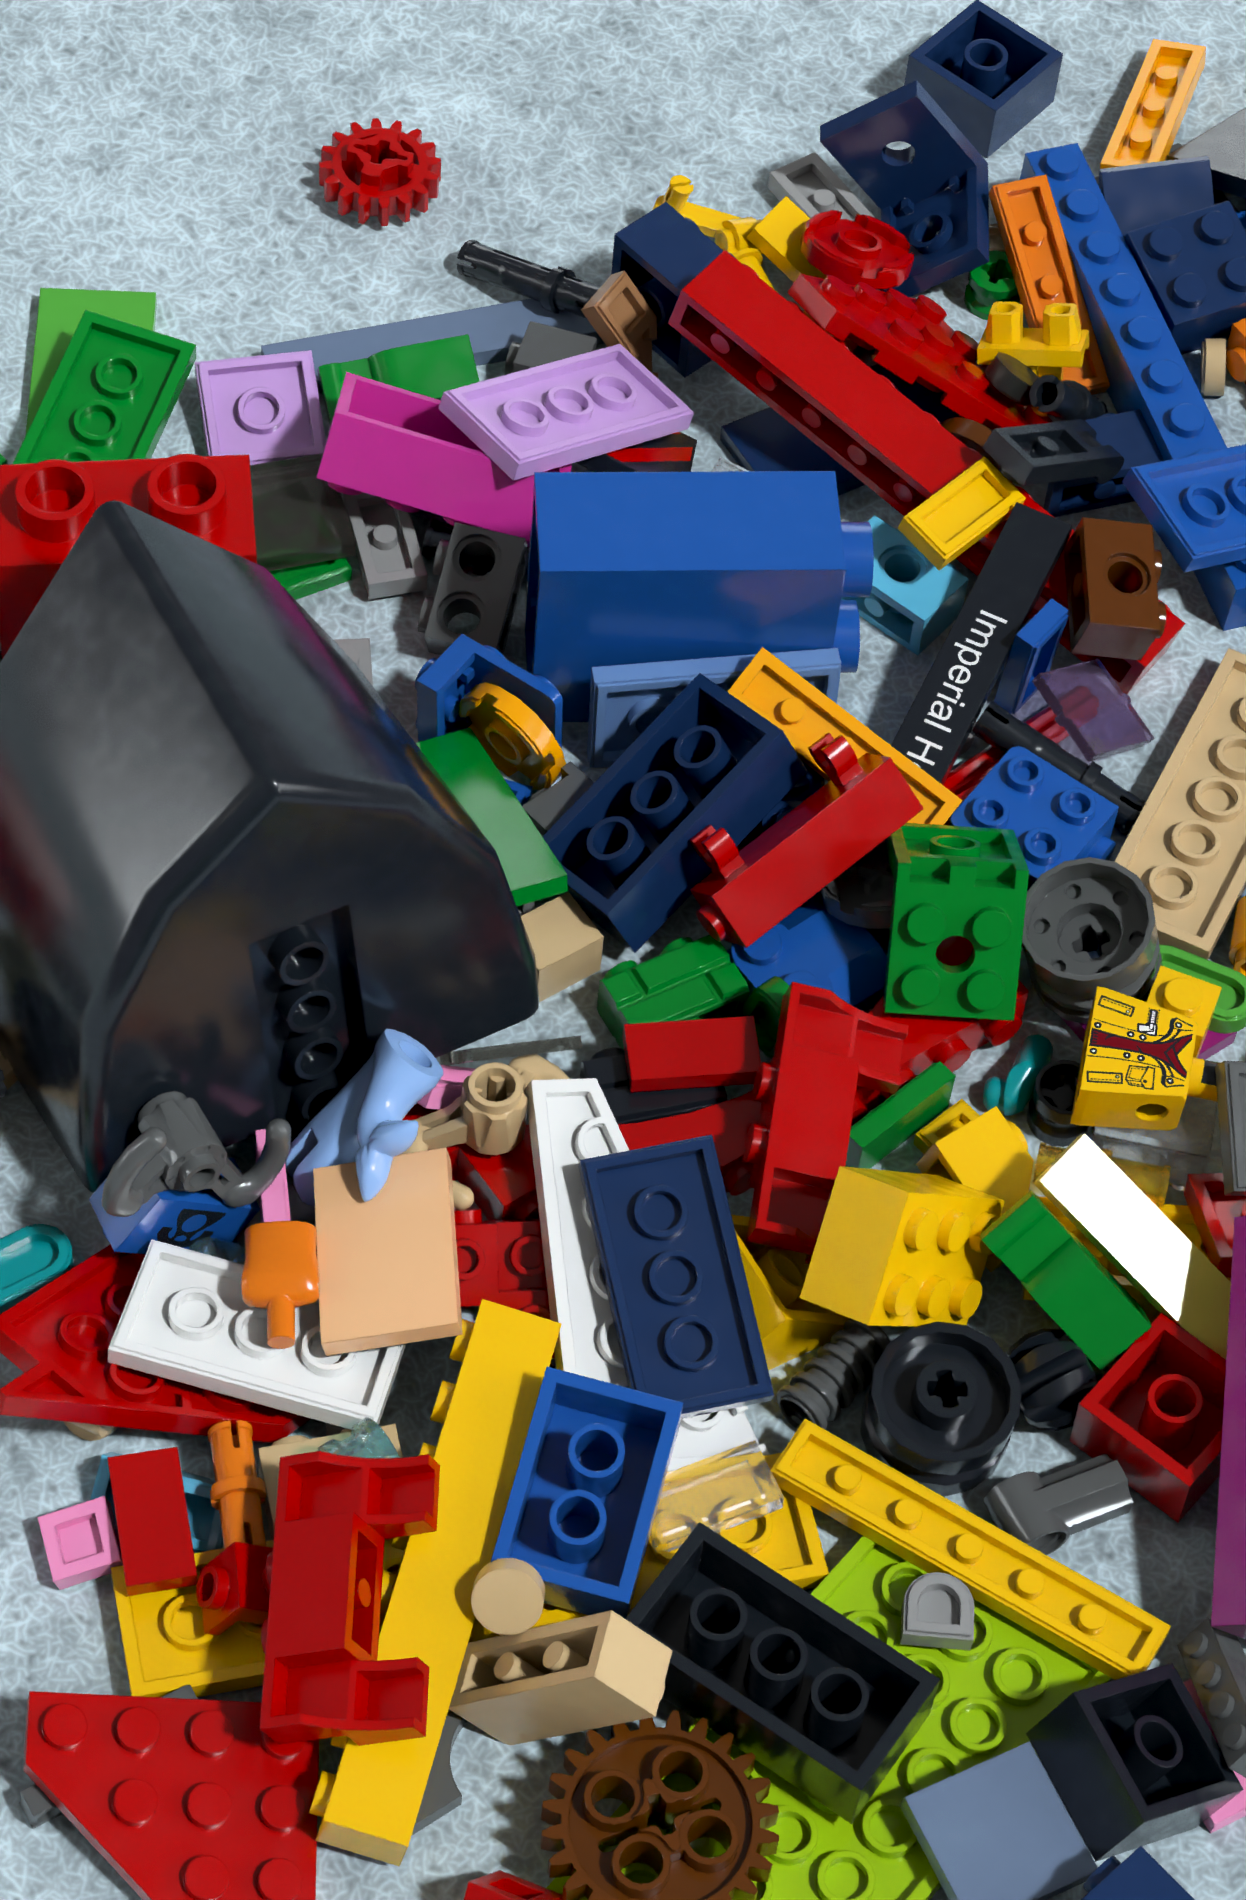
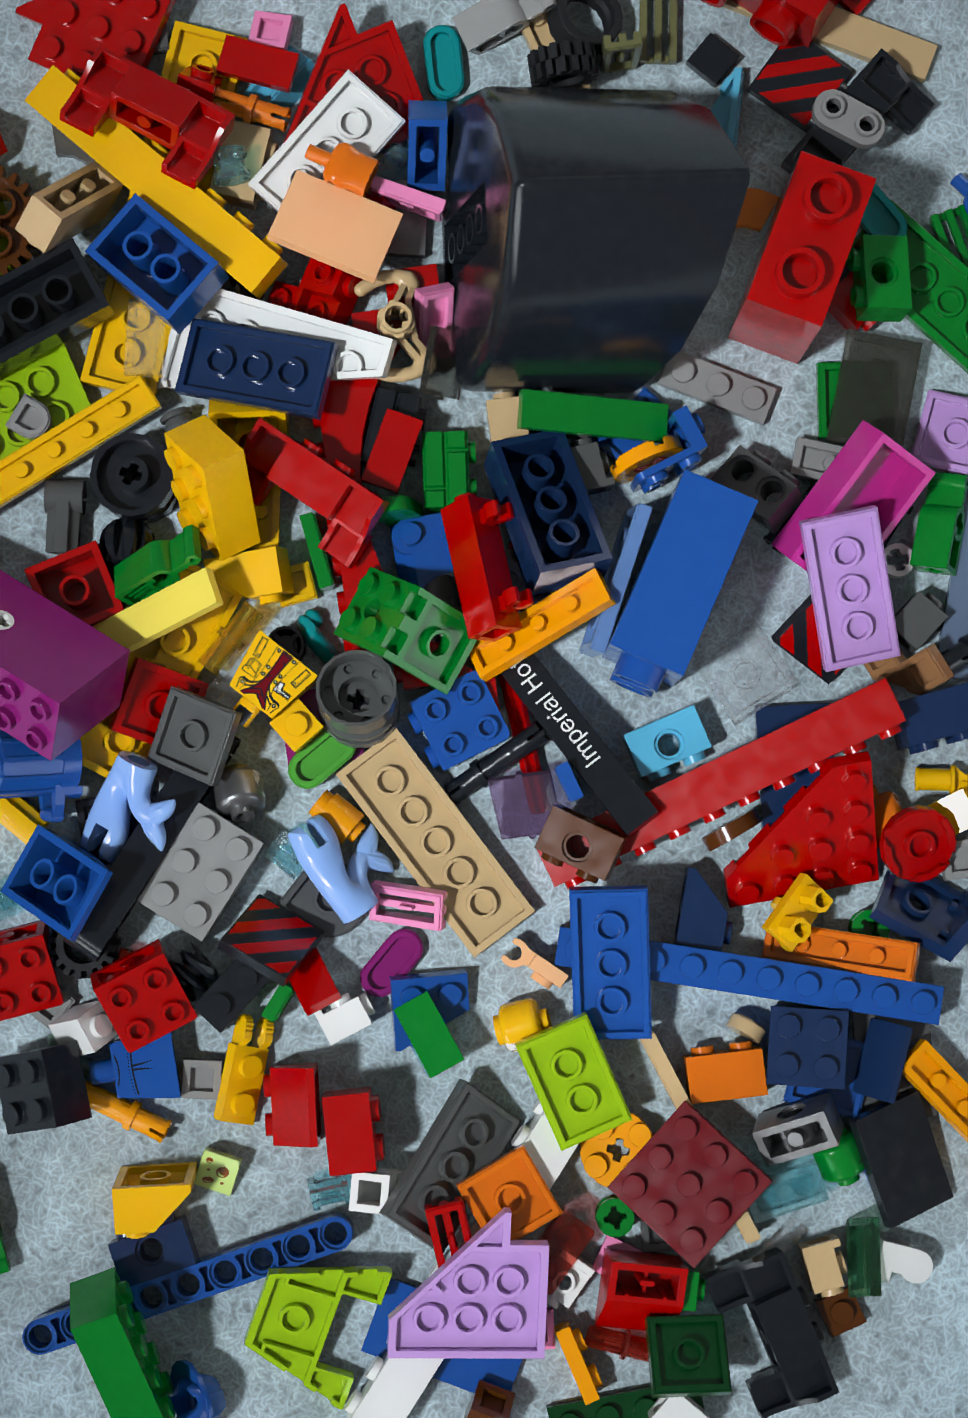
camera: 115 degrees right, 30 degrees up
dark grey piece [101,1091,291,1217] -> none
light blue piece [285,1028,443,1207] -> none
tan tile [471,1558,545,1635] -> none
yellow tile [897,456,1026,571] -> none
black plate [982,419,1124,486] -> none
pearl dark grey tile [985,352,1039,406] -> none
black pin [1029,375,1108,422] -> none

